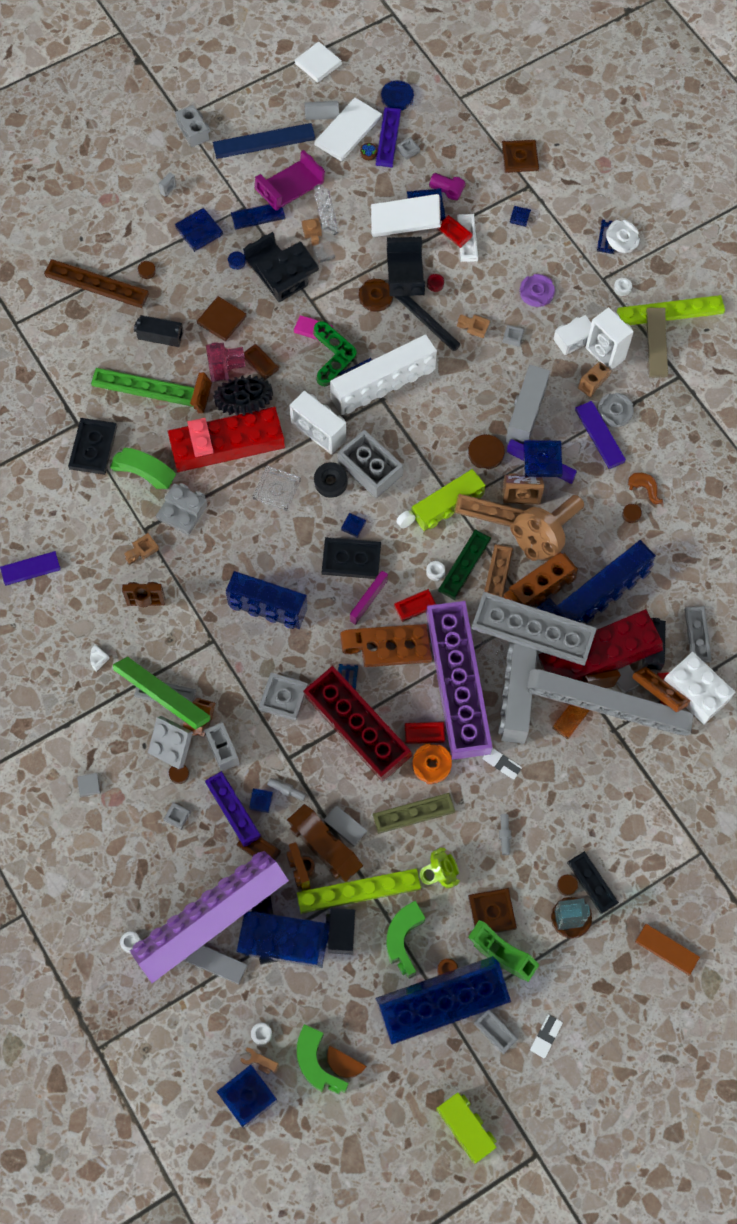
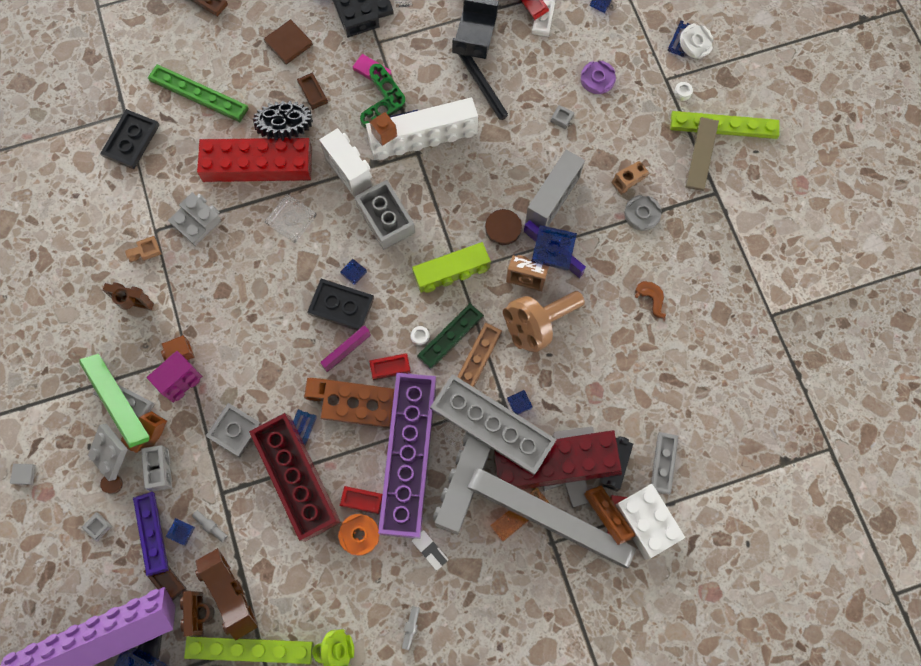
camera: 15 degrees right, 5 degrees up
dark purple tile [0,551,61,586] -> none
white tile [90,644,110,672] -> none
bright green arch [110,448,176,489] -> none
white tile [120,931,141,953] -> none
black brick [134,315,184,347] -> none
coral plate [187,418,213,457] -> none
dark orange tile [190,372,212,413] -> none
clear pink brick [206,342,246,382] -> none
clear blue brick [226,571,308,629] -> none
black tyre [314,462,348,498] -> none
light grey tile [323,805,367,847] -> none
reddish brown tile [359,278,393,312] -> none
olive tile [373,793,455,834] -> none
white tile [396,510,416,529] -> none
dark red tile [427,274,445,292] -> none
medium nougat tile [454,494,525,527] -> none
medium nougat plate [457,314,490,339] -> none
dark orange brick [503,552,578,607] -> none
white brick [553,315,591,355] -> none
clear blue brick [553,540,656,624] -> none
dark purple tile [575,401,626,469] -> none
reddish brown tile [582,670,621,688] -> none
white brick [585,307,634,370] -> none
reddish brown tile [622,504,642,523] -> none
none -> magenta brick [146,351,203,403]
none -> dark orange brick [161,335,195,361]
none -> dark orange brick [370,112,397,146]

